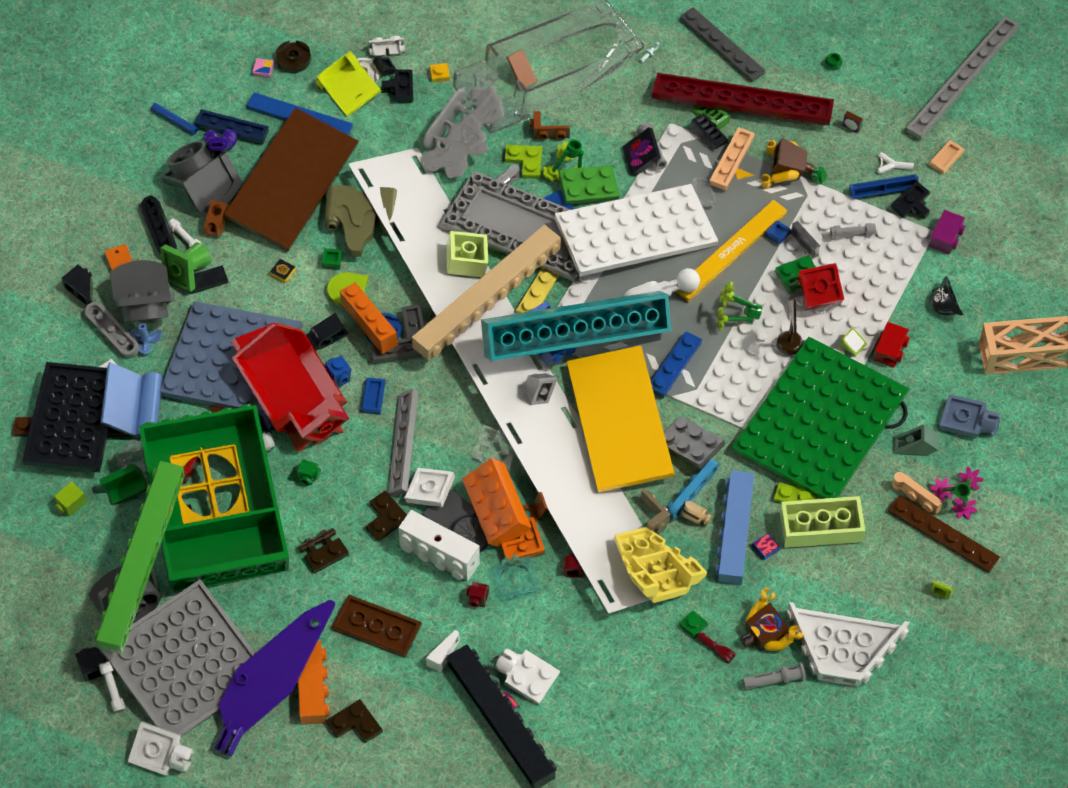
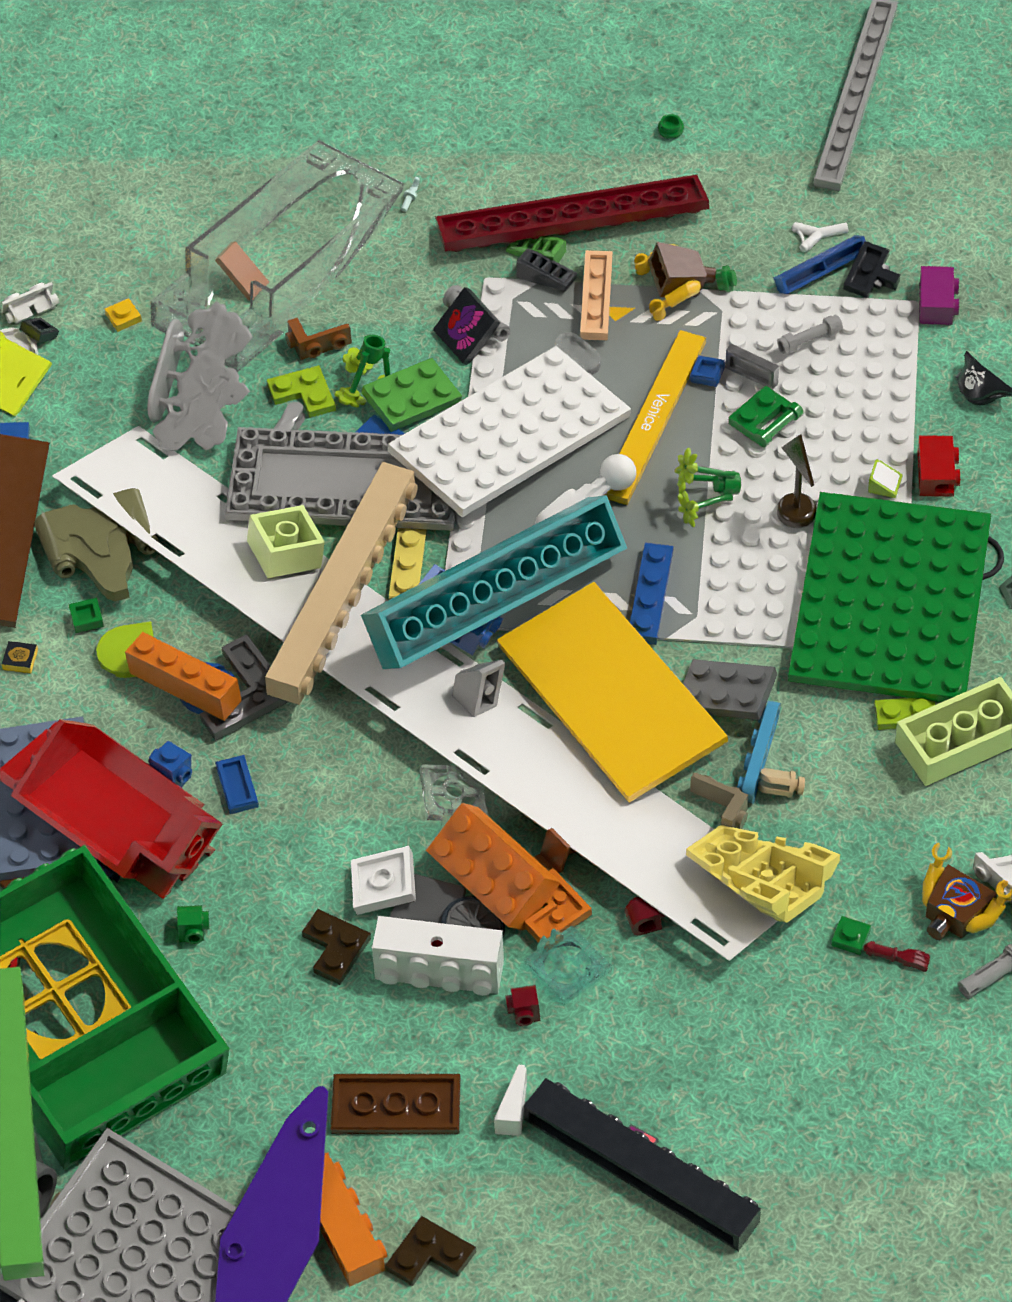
camera: 20 degrees left, 5 degrees down
dark brown plate [298,527,349,573] -> none
black piece [306,313,349,351] -> none
black hinge [381,69,413,102] -> none
light grey plate [388,388,418,497] -> none
white plate [495,648,560,705] -> none
dark grey plate [680,7,765,83] -> none
medium blue brick [715,470,754,585] -> none
tile [752,533,780,560] -> none
red piece [797,263,844,311] -> none
tile [843,111,863,133] -> none
light nougat tile [928,140,965,175] -> none

